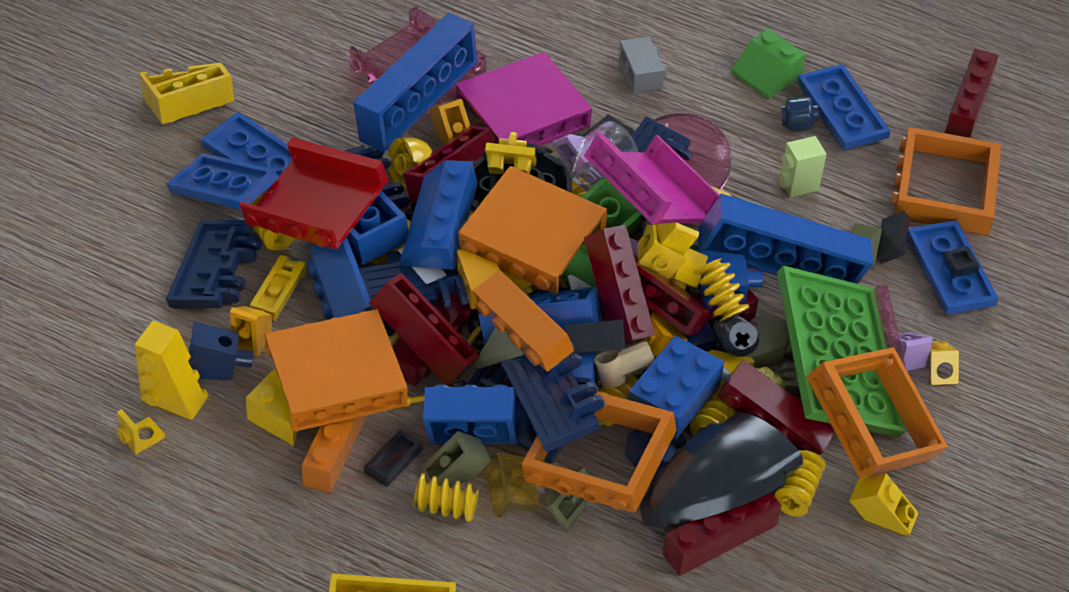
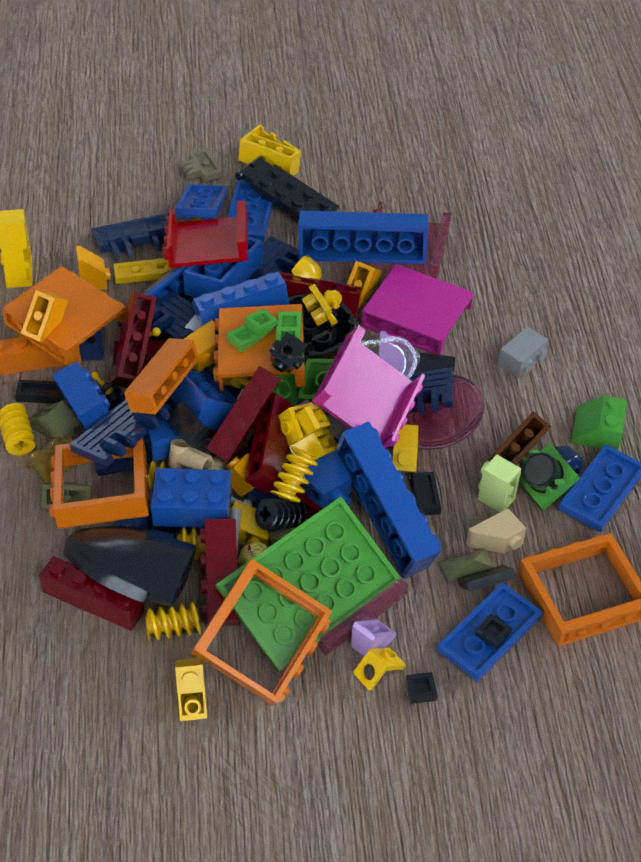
camera: 60 degrees right, 0 degrees up
dark blue torso [188,322,254,380] -> none
none -> light orange slope [20,290,69,342]
none -> dark tan hinge [180,148,223,182]
none -> bright green slope [226,308,278,352]
none -> black hinge [235,156,339,220]
none -> black brick [269,332,307,374]
none -> bright green slope [276,312,302,341]
none -> black plate [405,672,438,704]
none -> tan slope [466,509,526,554]
none -> reddish brown brick [488,411,551,466]
none -> piece [519,443,580,510]

